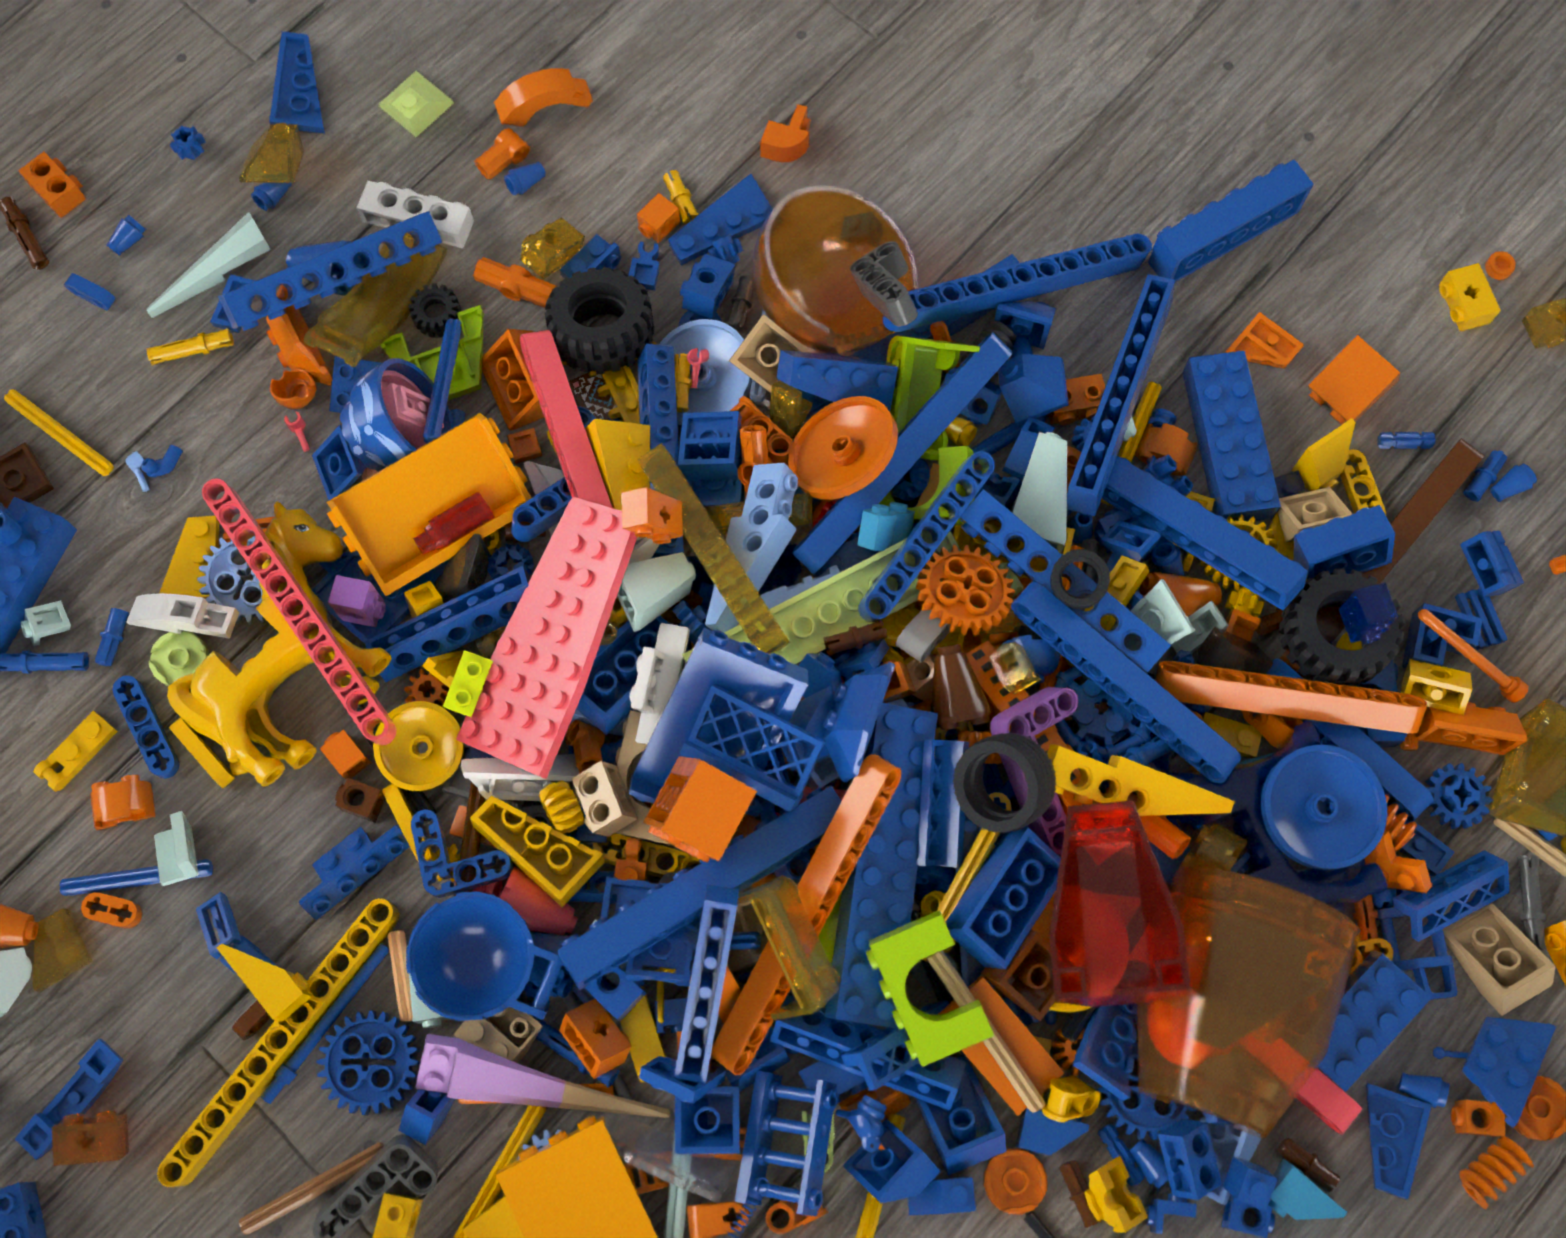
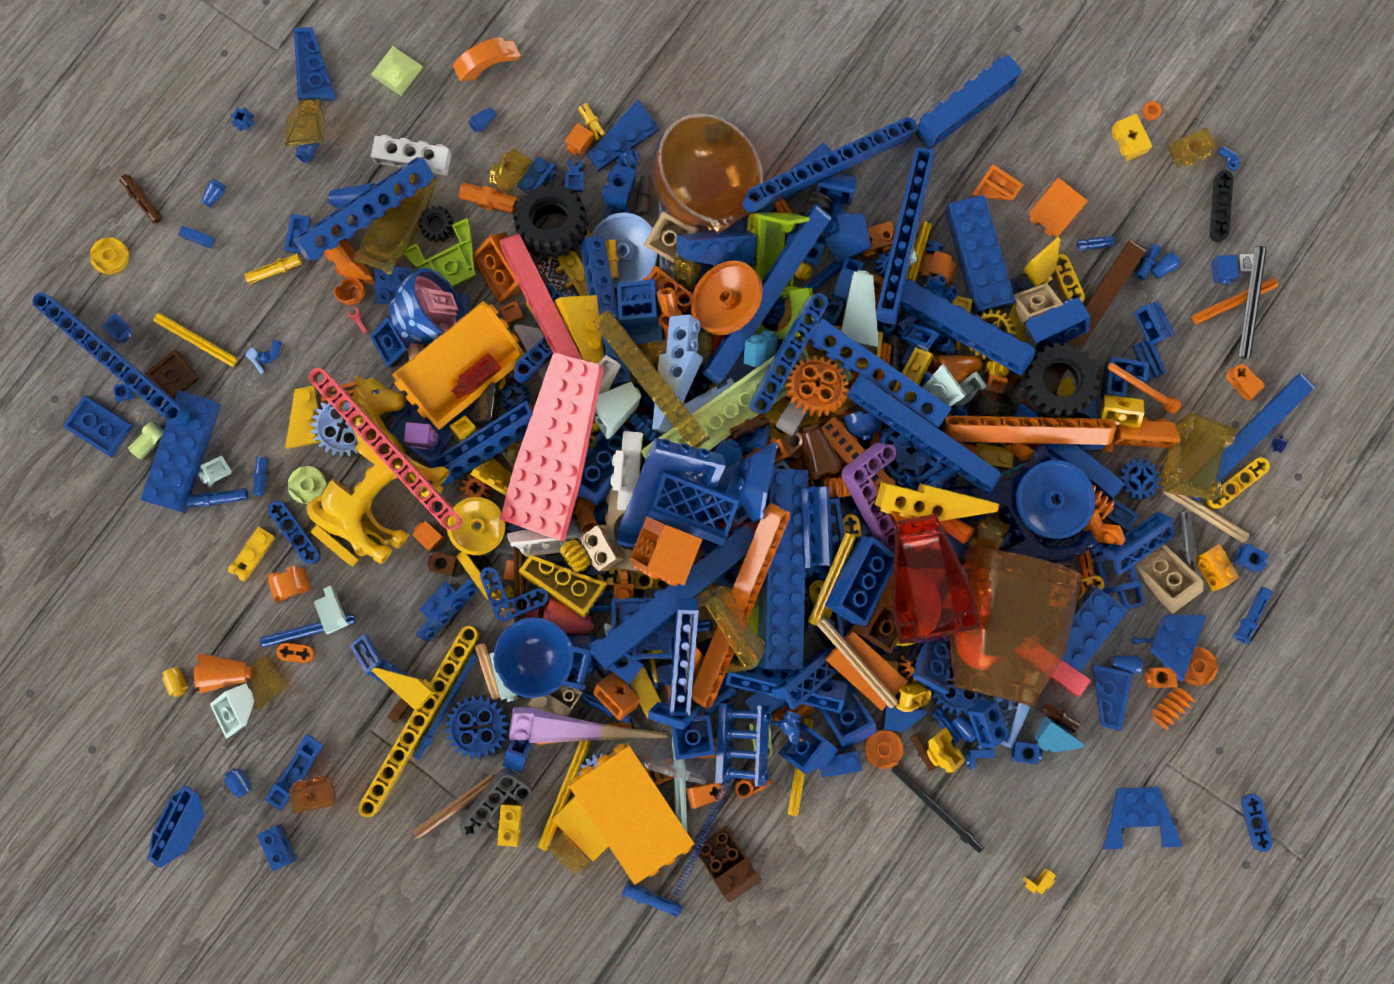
camera: 10 degrees left, 10 degrees up
orange brick [18,151,86,218] -> none
white slope [126,593,240,639] -> none
light aqua wedge [146,212,271,318] -> none
blue axle [423,318,462,444] -> none
neon yellow hinge [443,650,493,717] -> none
orange piece [474,128,530,180] -> none
orange brick [622,487,683,544] -> none
coral hand [687,348,709,388] -> none
orange brick [760,104,811,162] -> none
dark grey beam [850,241,918,326] -> none
lime arch [866,910,994,1067] -> none
black tyre [953,733,1056,833] -> none
clear yellow brick [989,641,1041,694] -> none
black tyre [1051,549,1110,609] -> none
blue brick [1222,1156,1278,1210] -> none
clear blue brick [1339,582,1398,644] -> none

